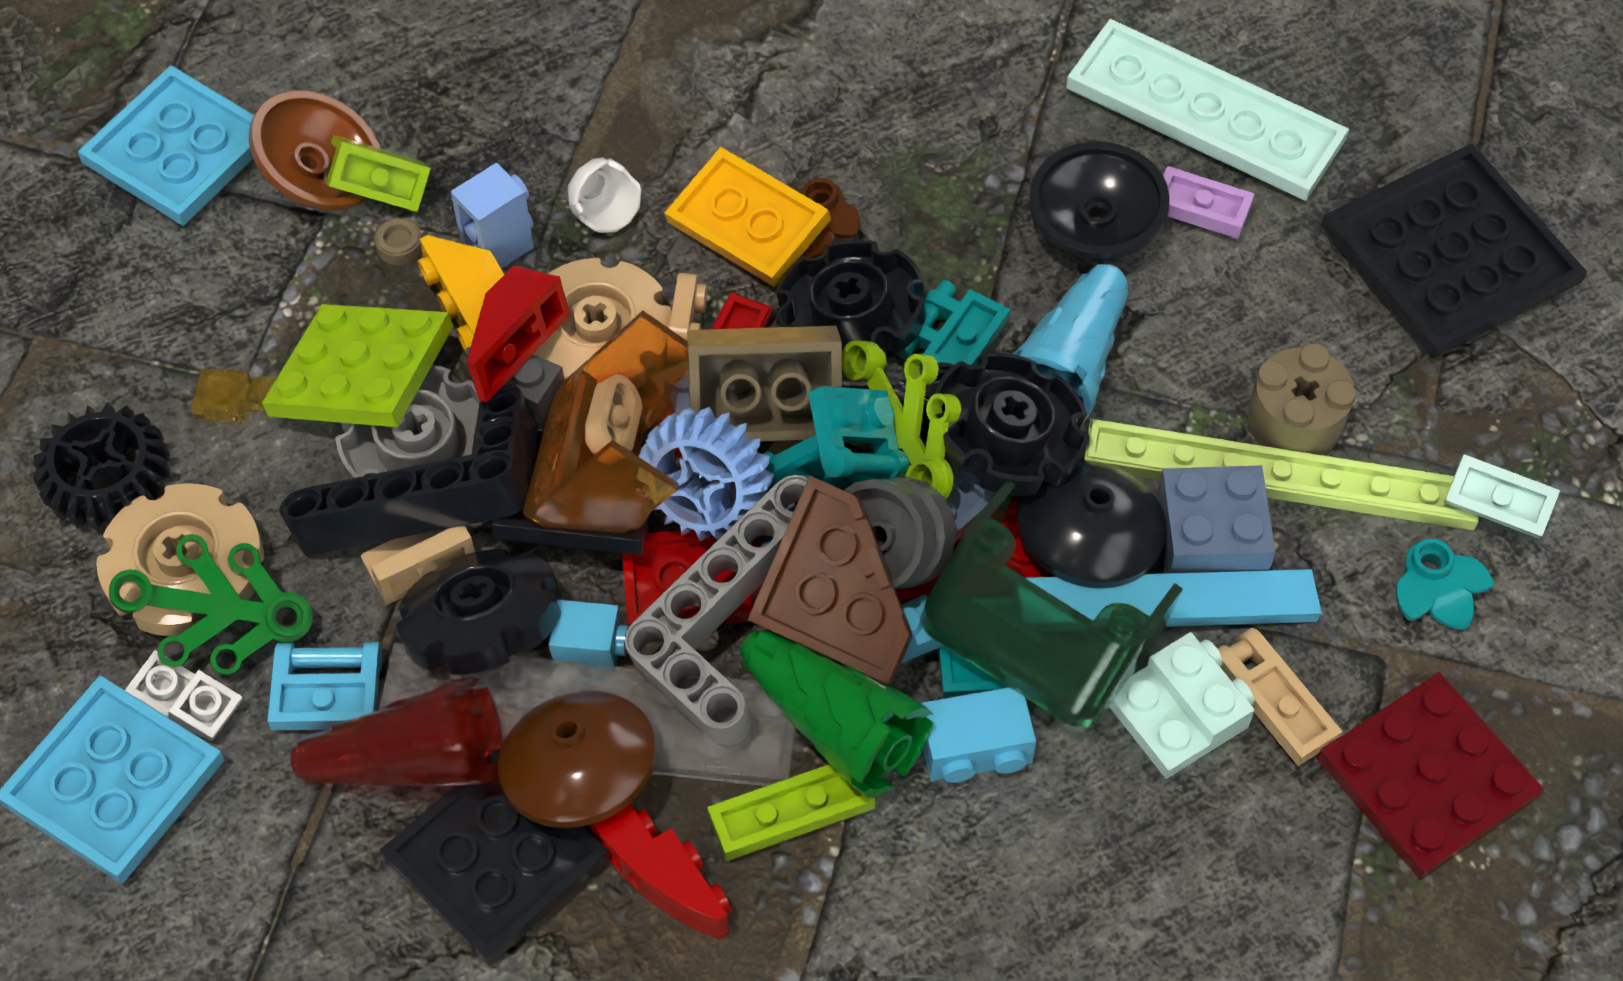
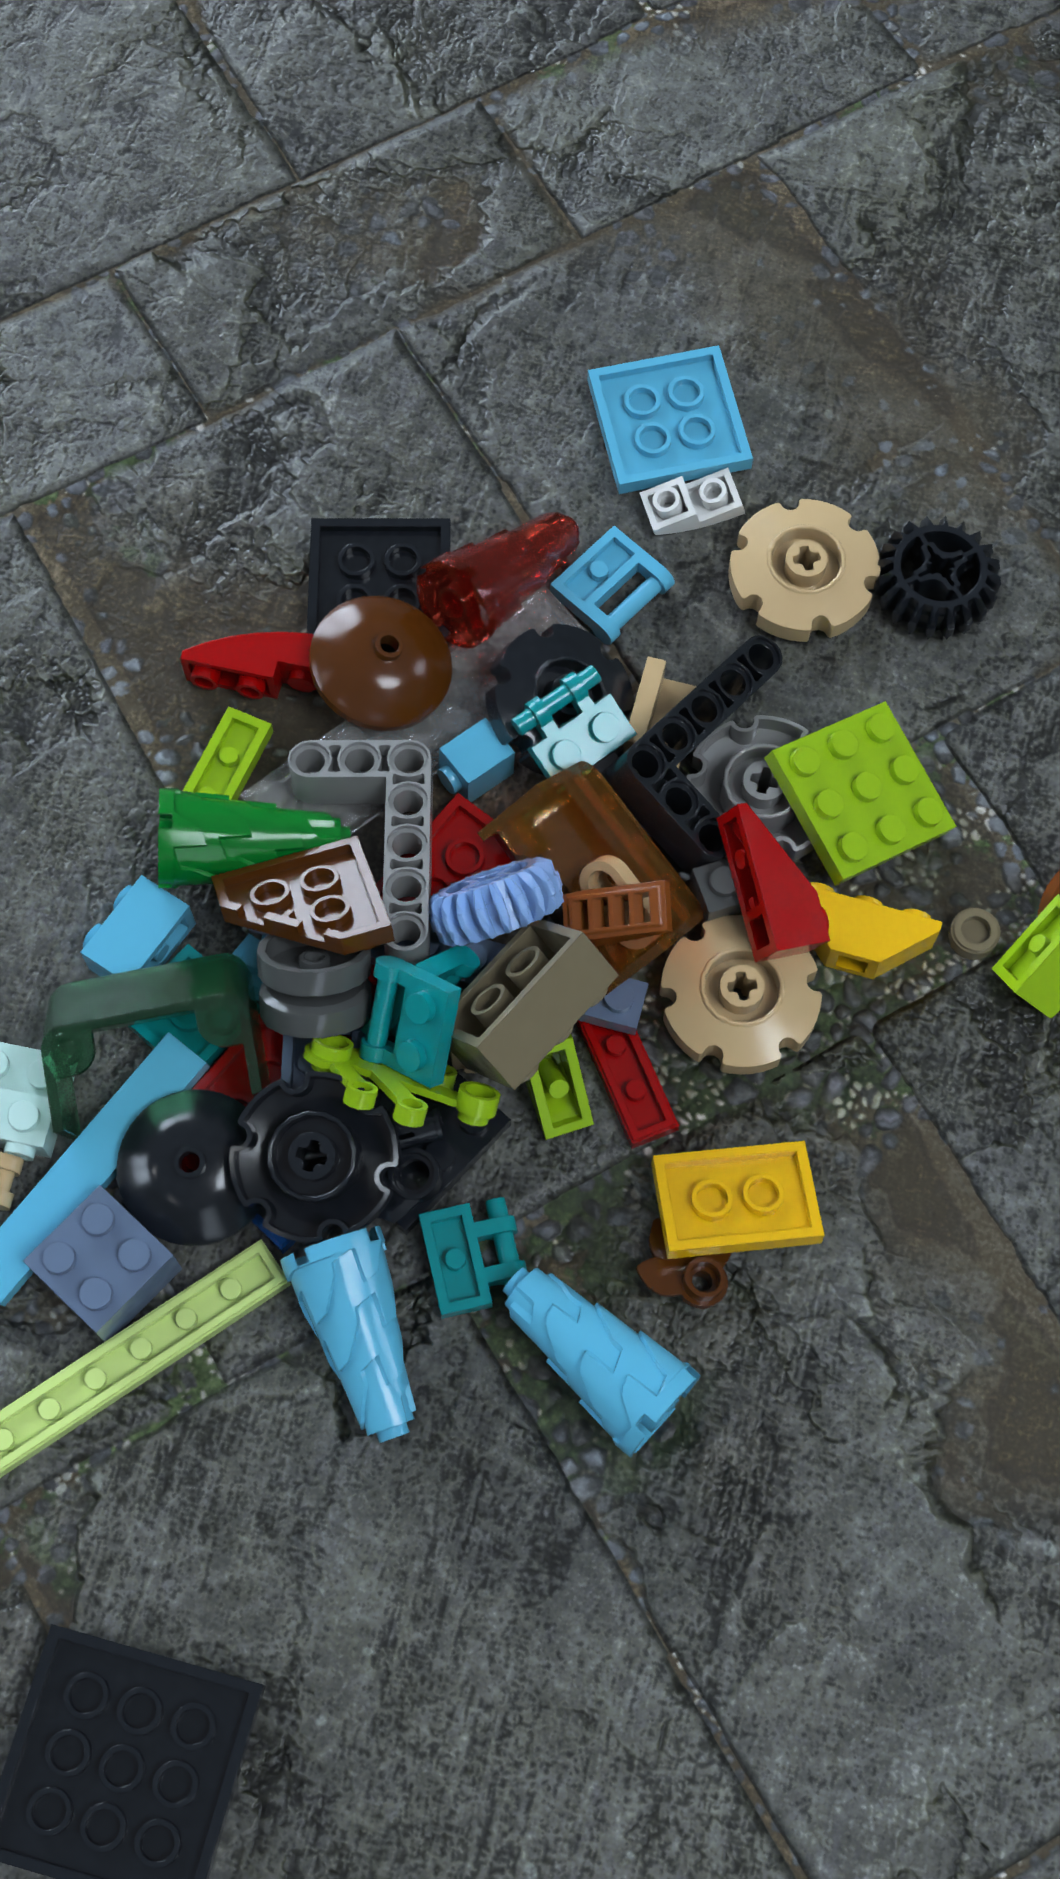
camera: 135 degrees right, 10 degrees up
green plant [109,534,313,676] -> none
clear yellow plate [191,369,276,422] -> none
light blue brick [451,162,534,269] -> none
white hair [568,157,642,233] -> none
tan plate [668,273,707,359] -> none
black piece [775,240,926,353] -> none
black dish [1029,142,1170,259] -> none
light aqua plate [1066,19,1349,201] -> none
lavender plate [1163,166,1255,239] -> none
dark tan brick [1248,344,1356,455] -> none
none -> medium azure cone [502,1267,701,1458]
none -> plate [511,665,637,790]
none -> dark orange slope [562,880,673,947]

